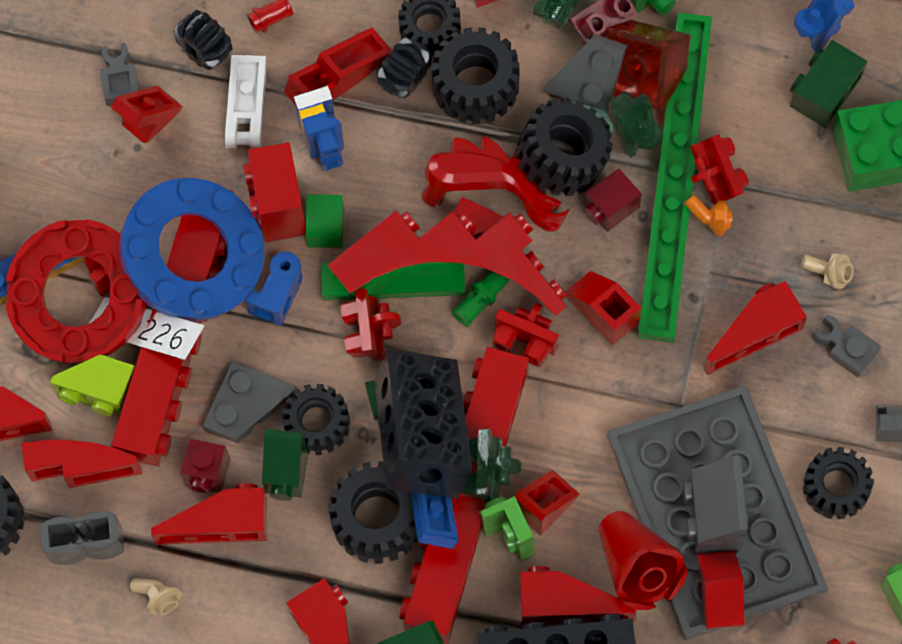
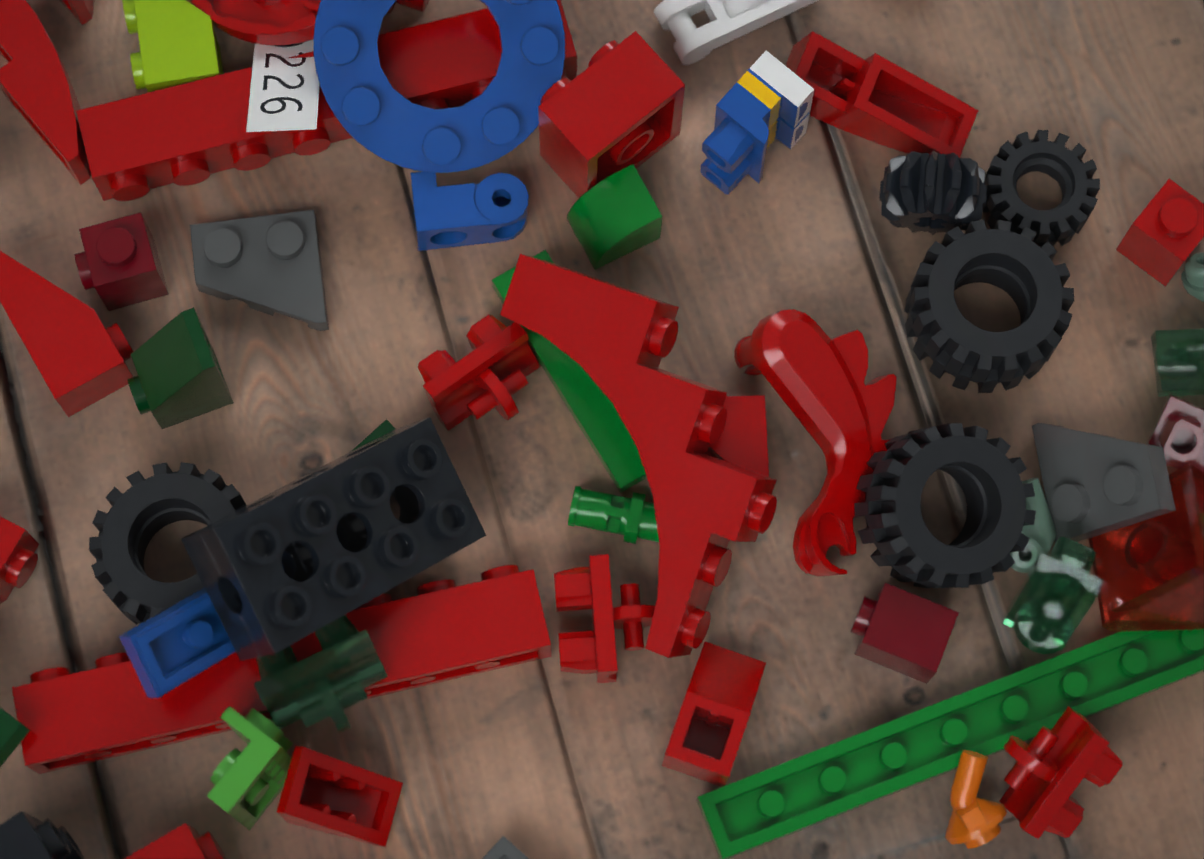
camera: 55 degrees right, 5 degrees up
black tyre [282,384,350,455] -> none

